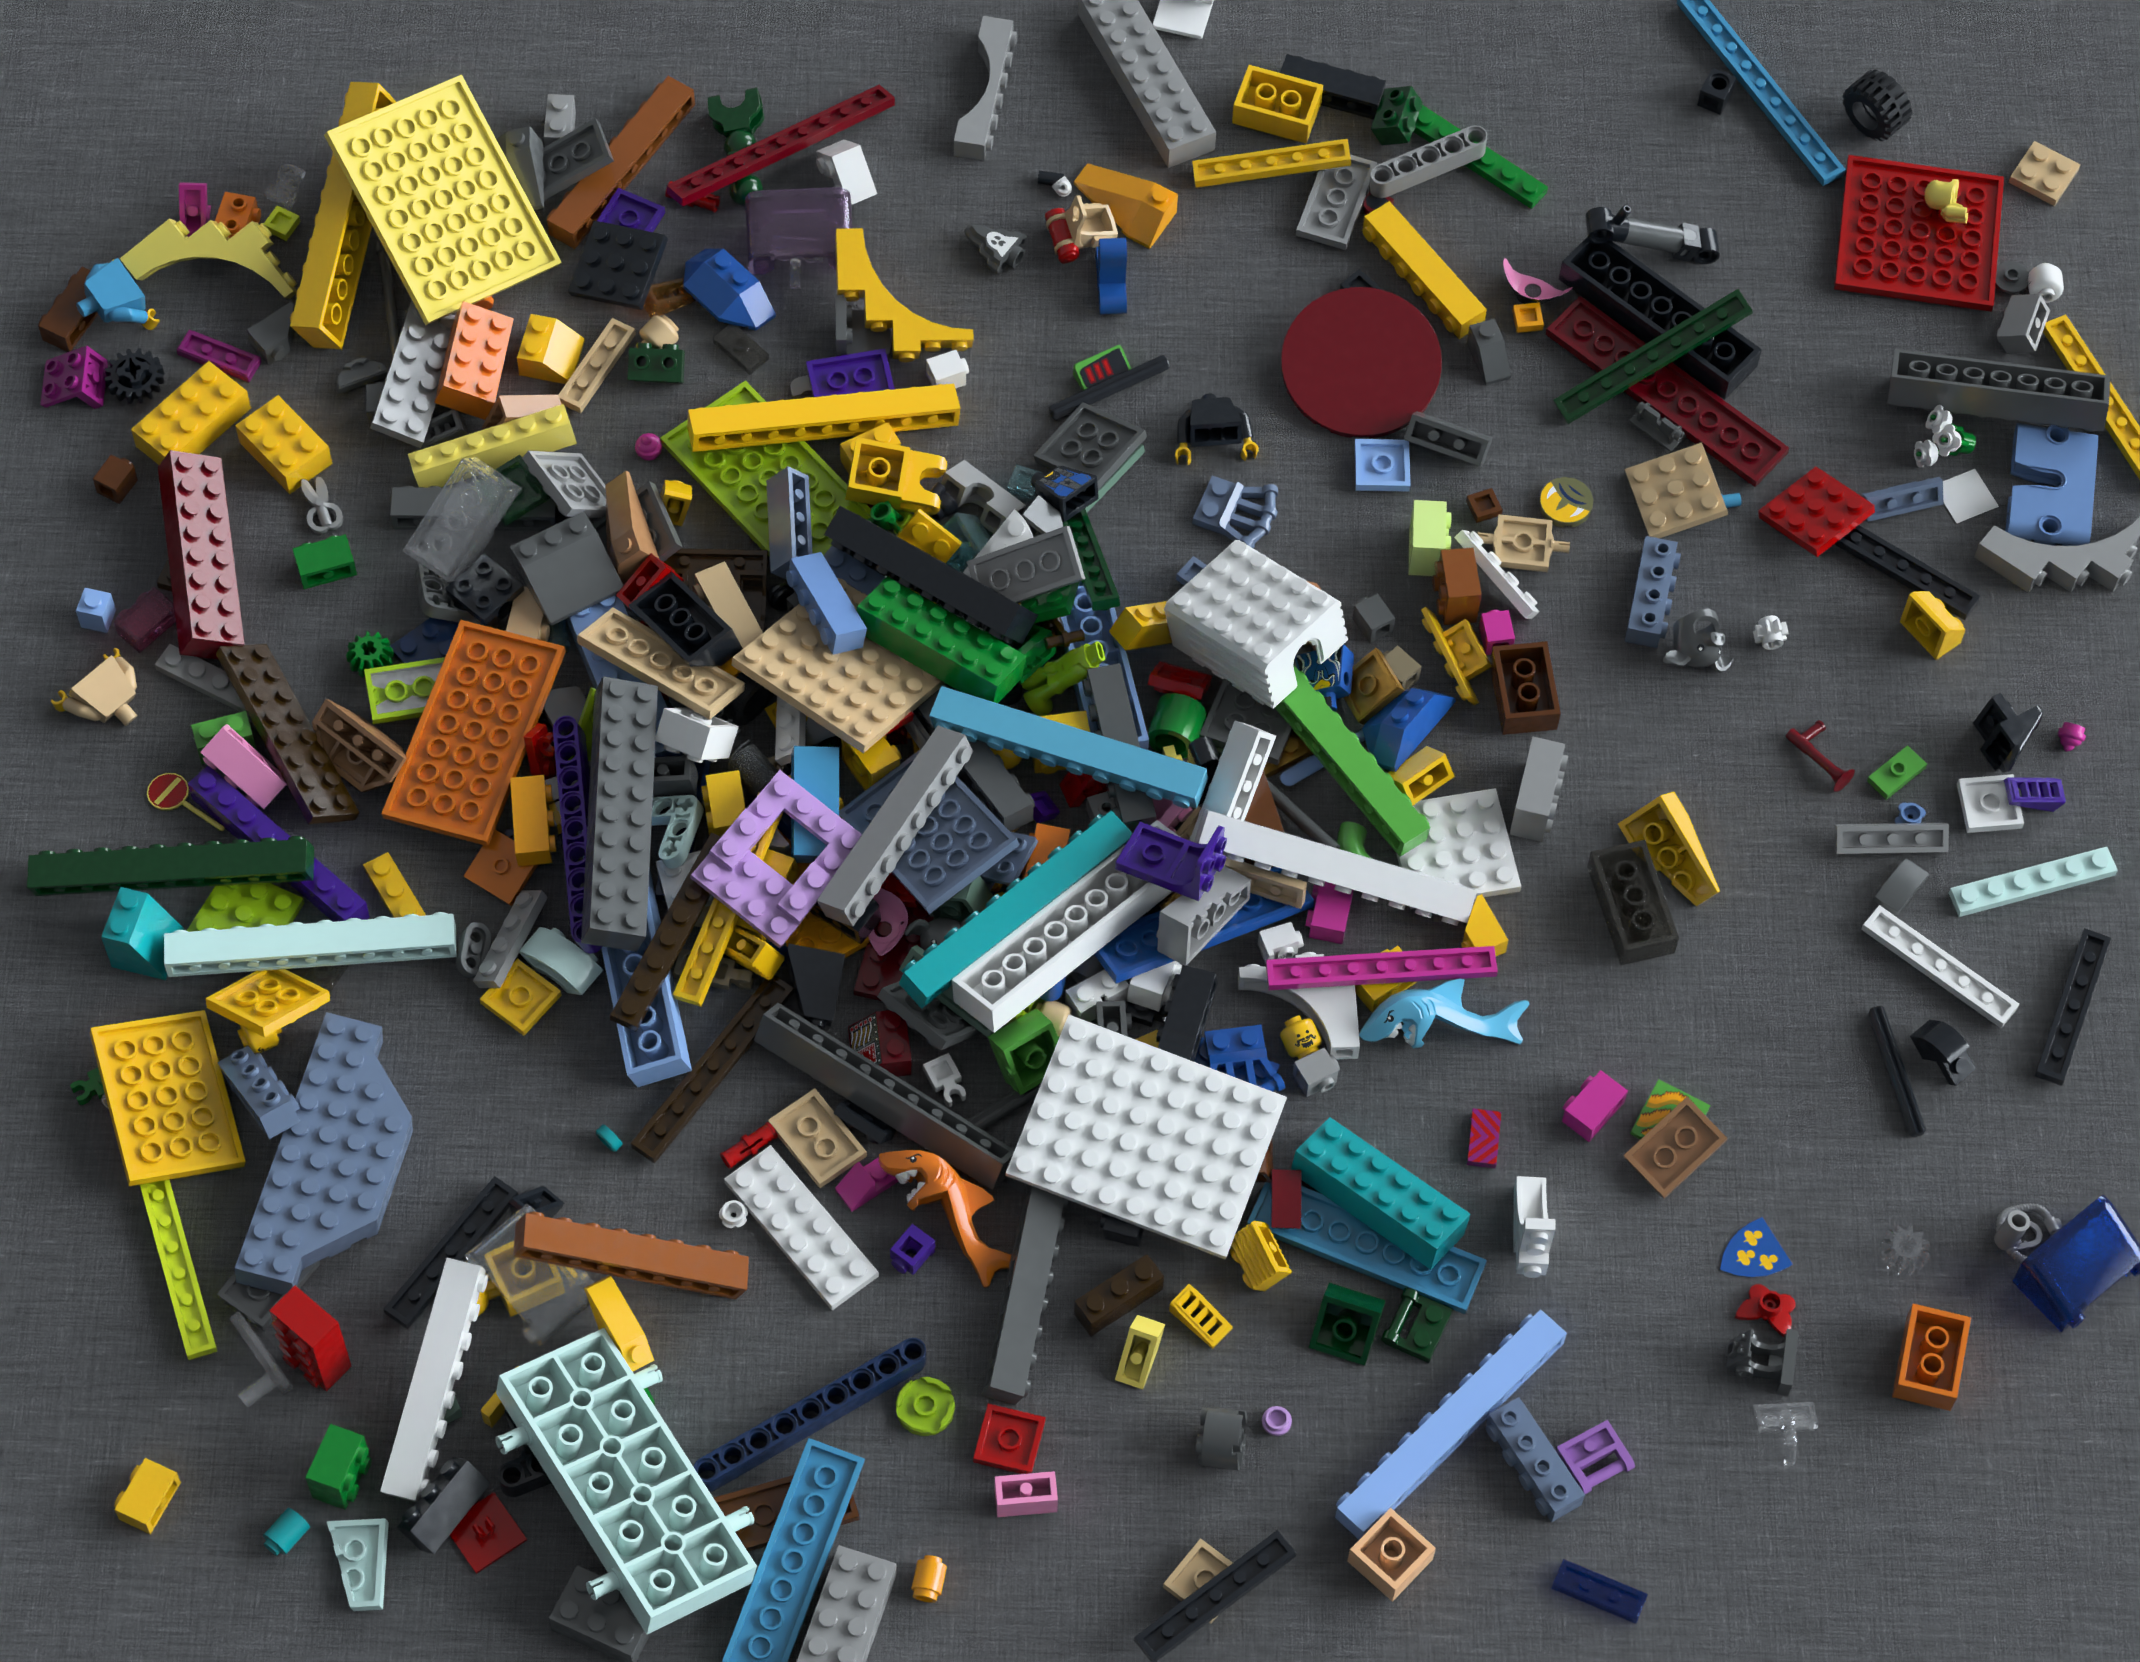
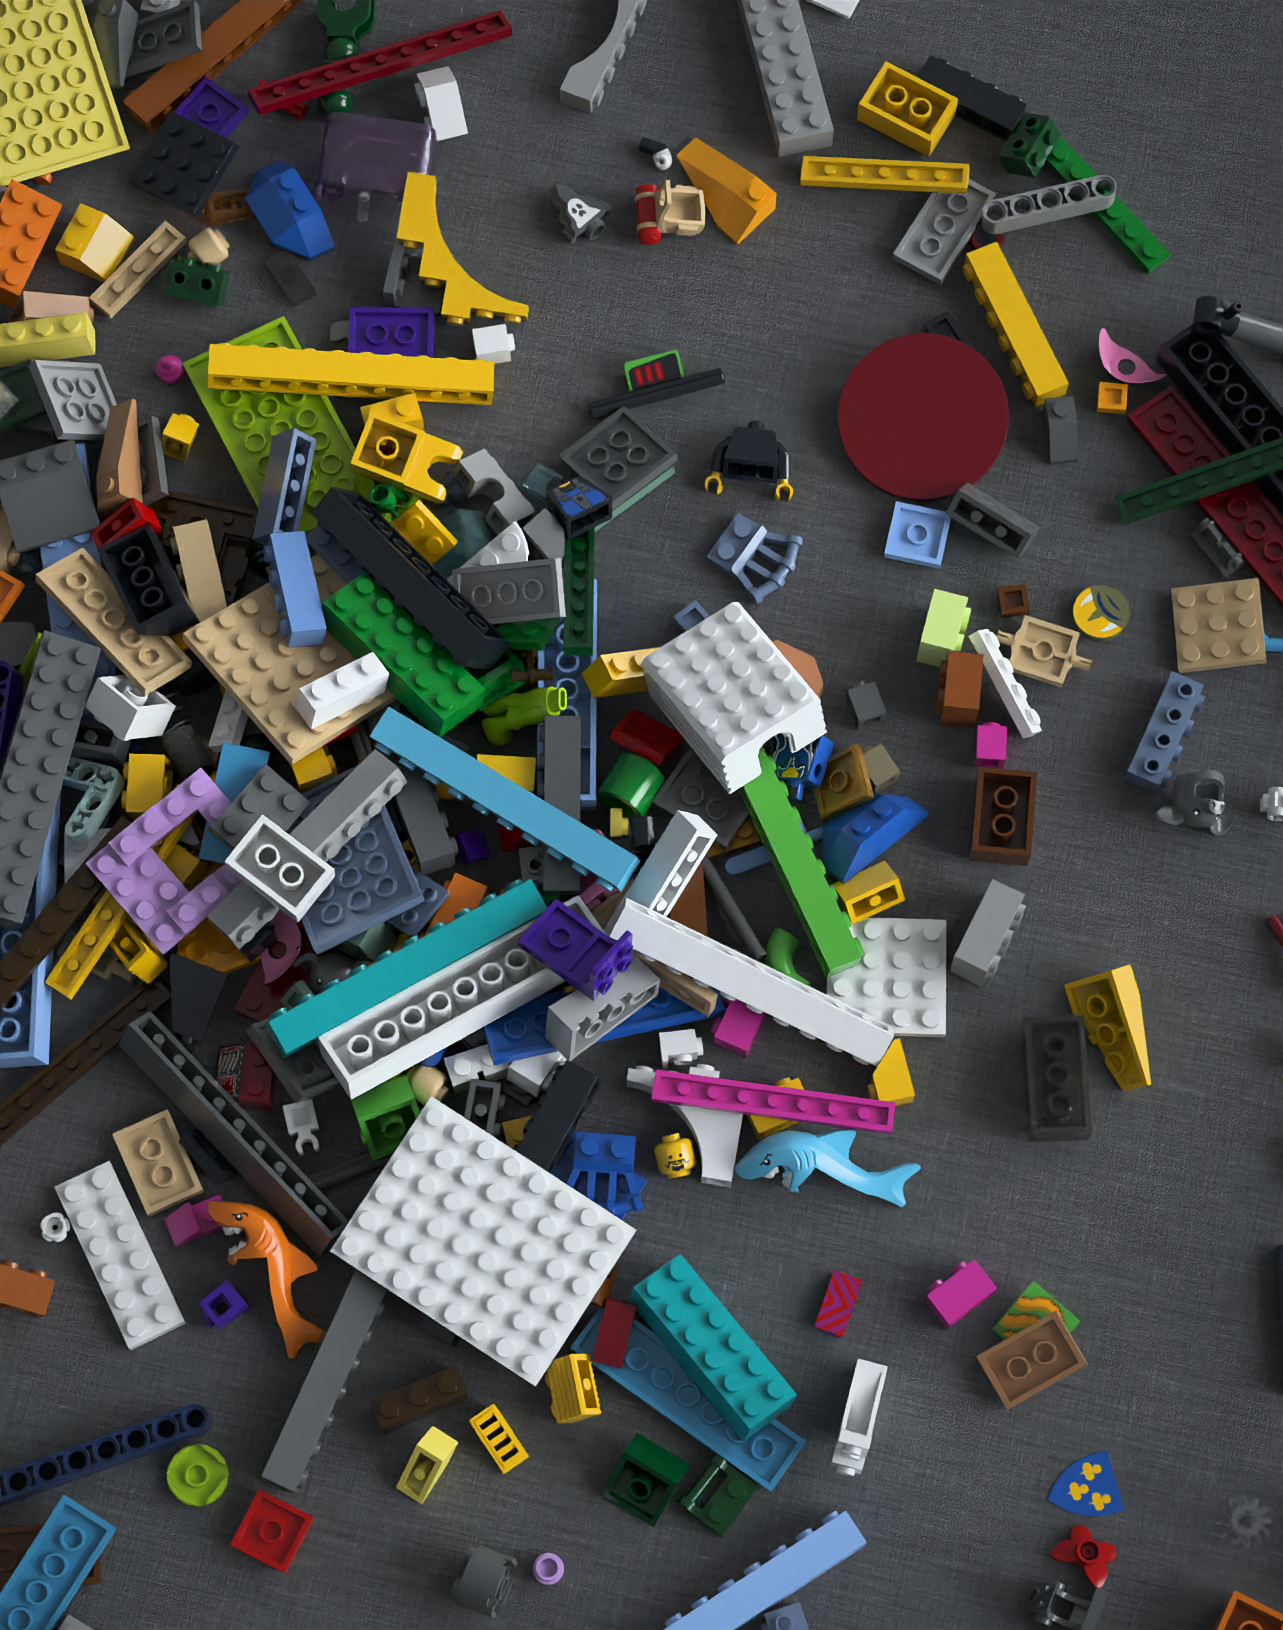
camera: 15 degrees right, 10 degrees up
red pin [720,1122,778,1169] -> none
bright pink brick [994,1471,1058,1517] -> none
blue beam [1096,238,1127,315] -> none
light grey brick [1292,1048,1340,1097] -> none
yellow bracket [1421,607,1492,705] -> none
none -> dark grey plate [208,764,311,851]
none -> white brick [224,814,335,923]
none -> white brick [295,652,389,729]

